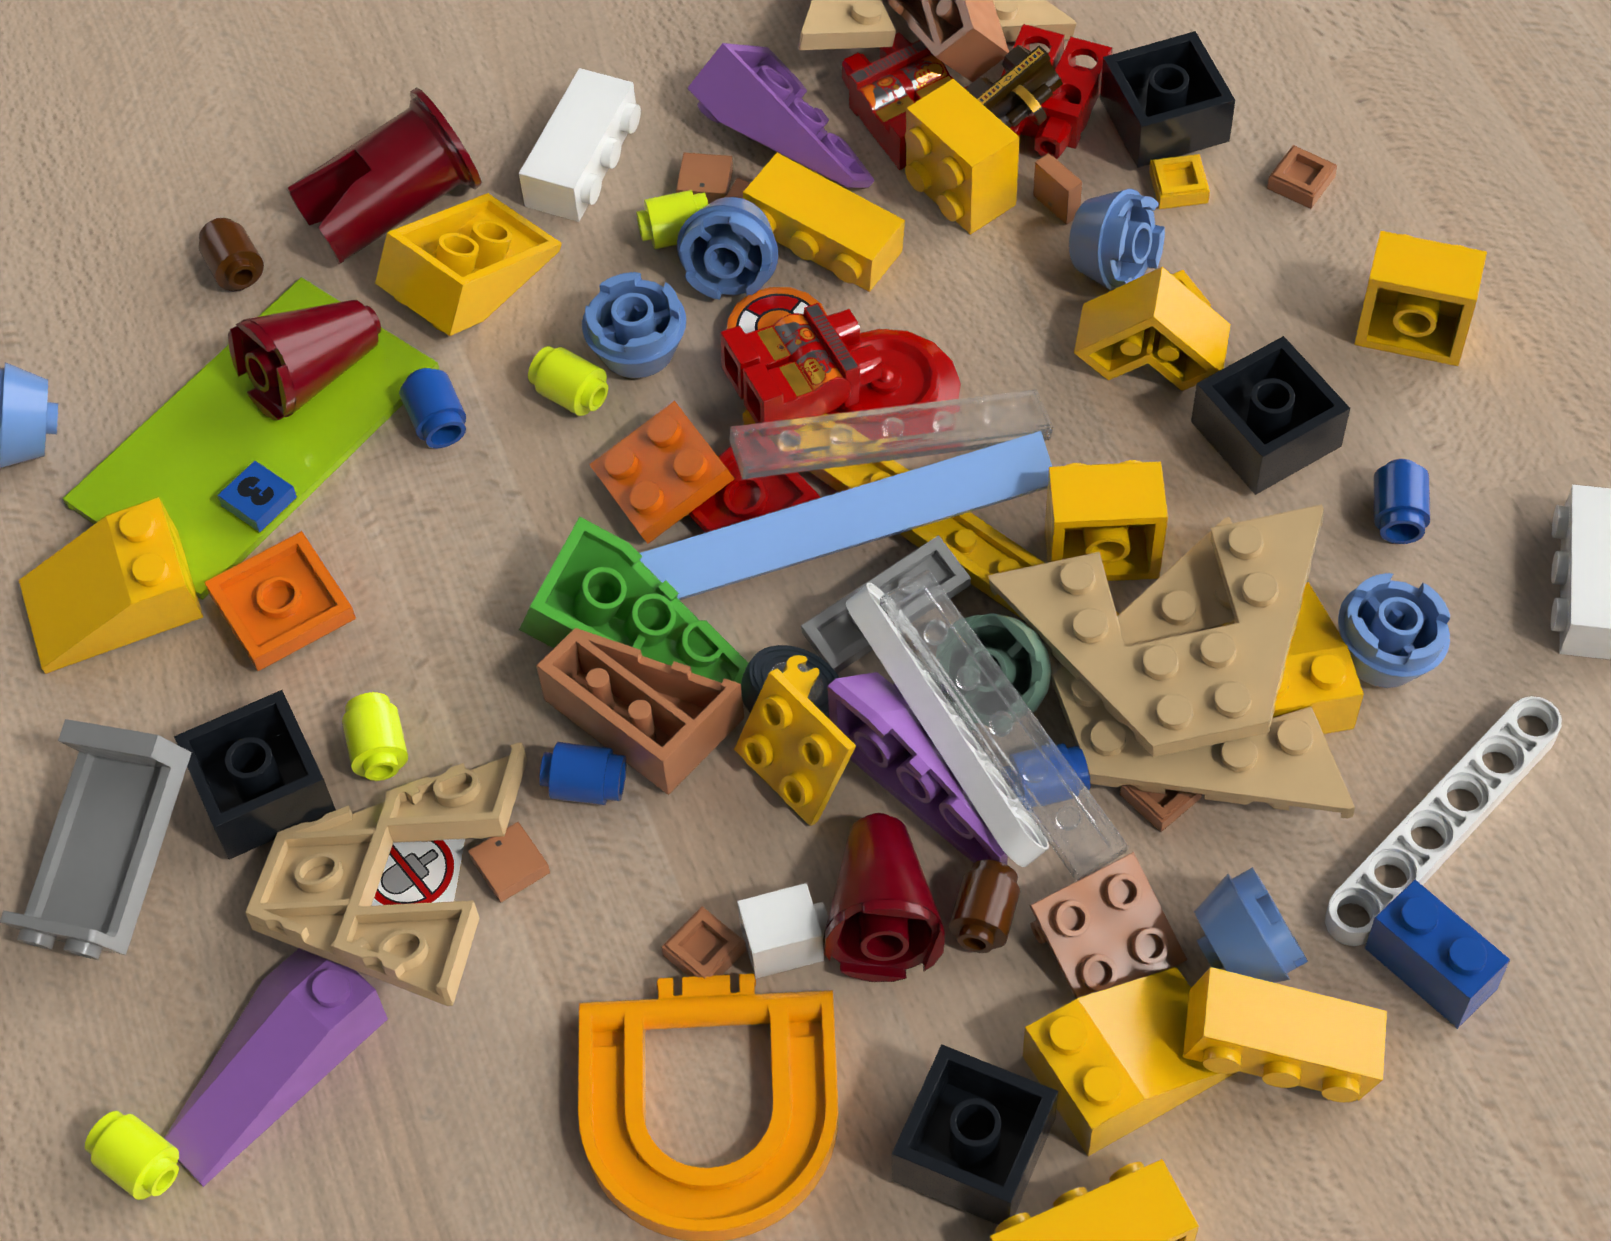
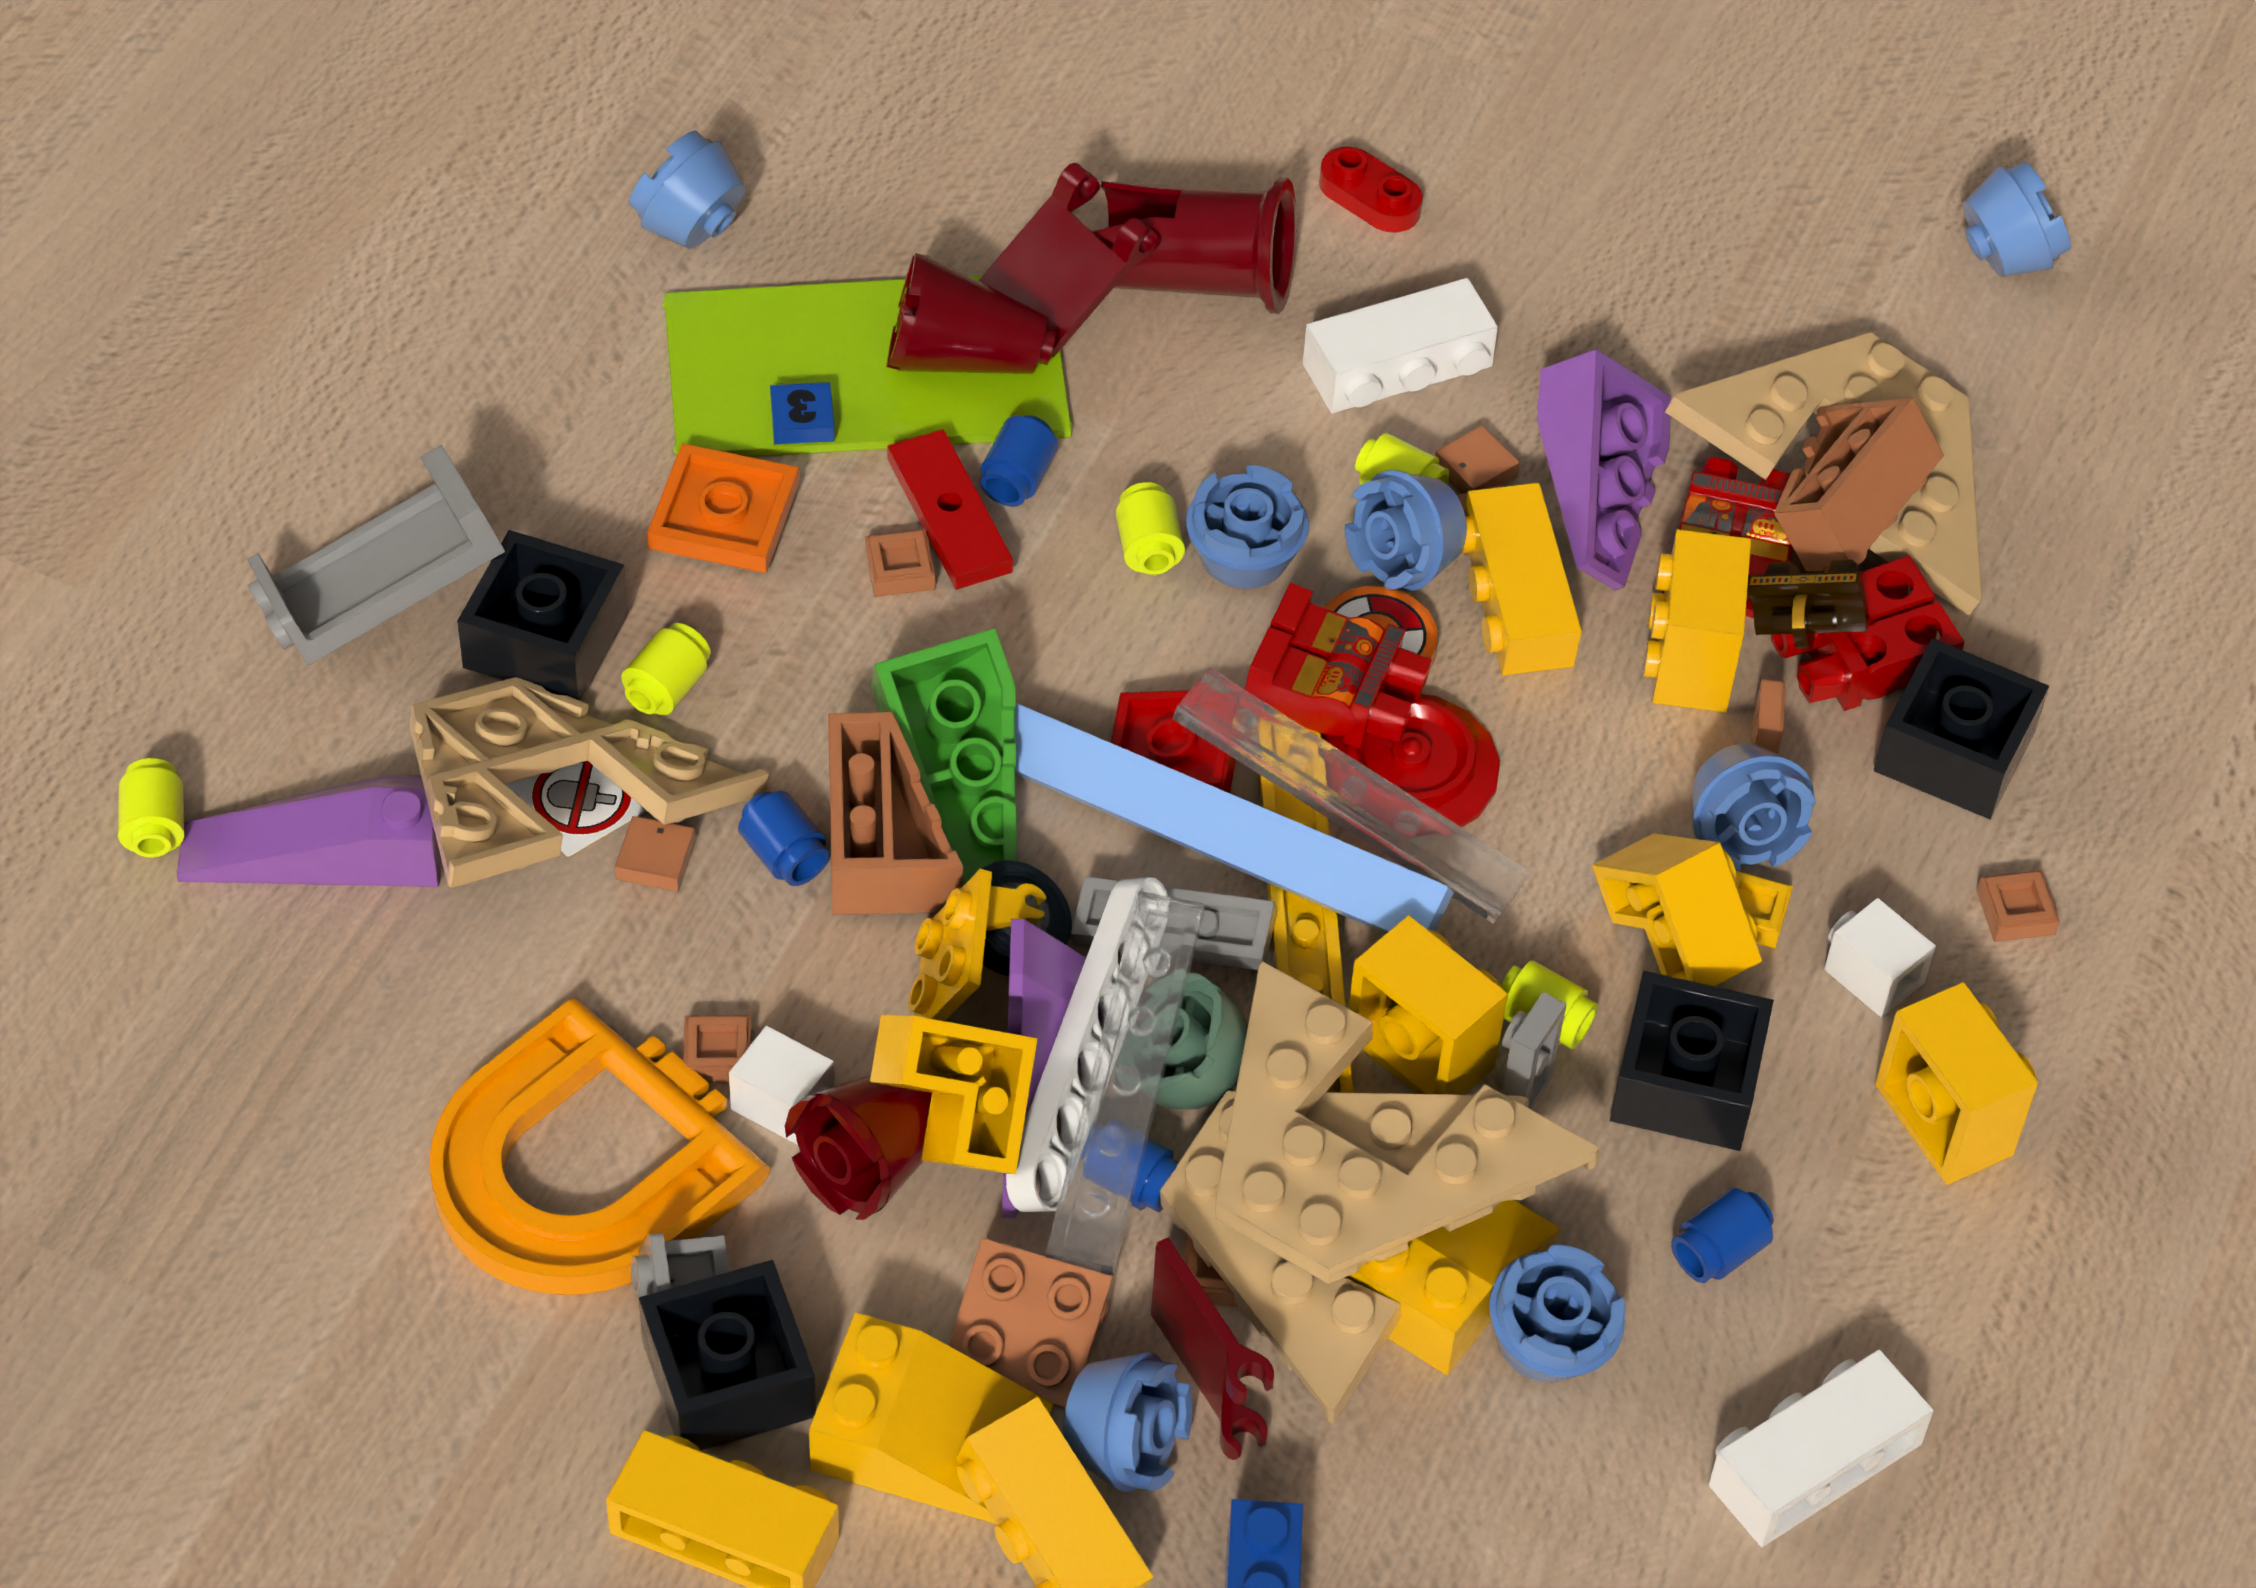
camera: 40 degrees right, 5 degrees down
yellow slope [19,497,203,674] -> none
reddish brown brick [198,218,264,291] -> none
yellow slope [375,193,562,336] -> none
orange plate [589,401,734,544] -> none
reddish brown brick [949,860,1020,953] -> none
yellow tile [1149,154,1210,209] -> none
white beam [1325,696,1562,946] -> none
none -> light grey bracket [631,1233,729,1297]
none -> nougat tile [865,529,935,597]
none -> yellow brick [870,1014,1038,1174]
none -> red tile [887,429,1013,590]
none -> dark red flag [978,163,1160,357]
none -> dark red flag [1151,1237,1274,1460]
none -> red plate [1319,147,1423,233]
none -> light grey plate [1495,992,1566,1109]
none -> neon yellow brick [1500,960,1599,1050]
none -> white brick [1824,898,1936,1018]

